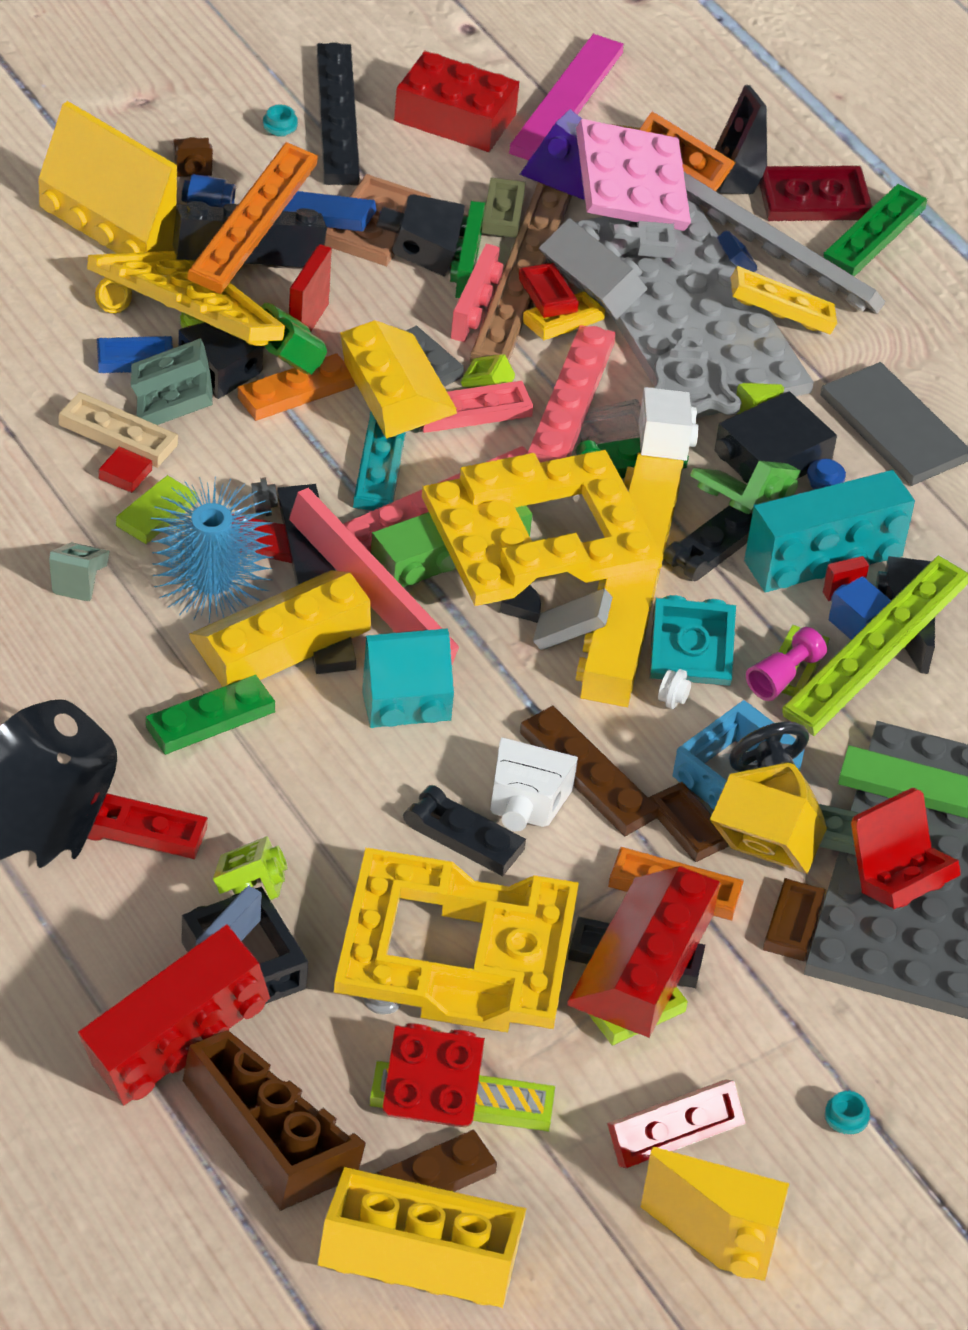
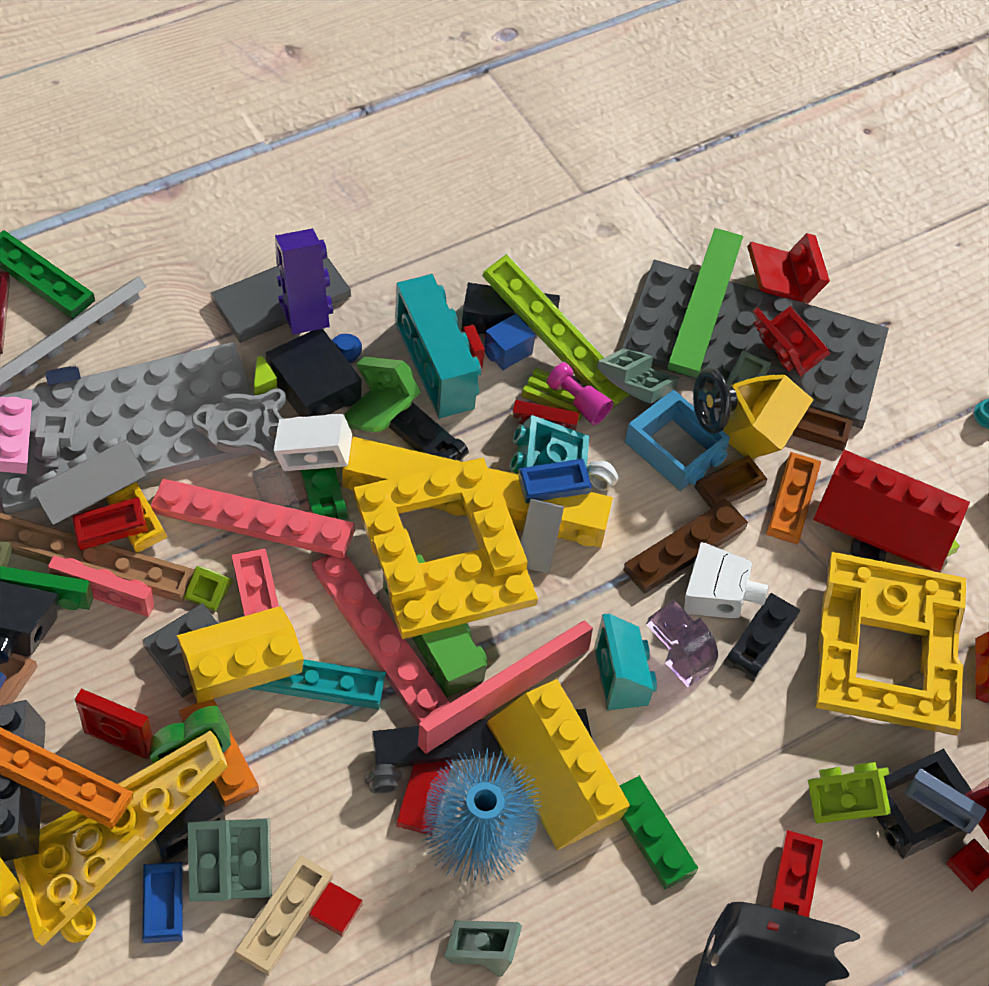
camera: 90 degrees left, 10 degrees up
lime tile [116,475,197,544] -> none
yellow plate [730,266,837,335] -> none
none -> dark purple wedge [275,228,333,335]
none -> red plate [513,400,579,430]
none -> blue tile [517,459,592,503]
none -> sand green slope [597,349,679,404]
none -> clear purple brick [646,600,718,688]

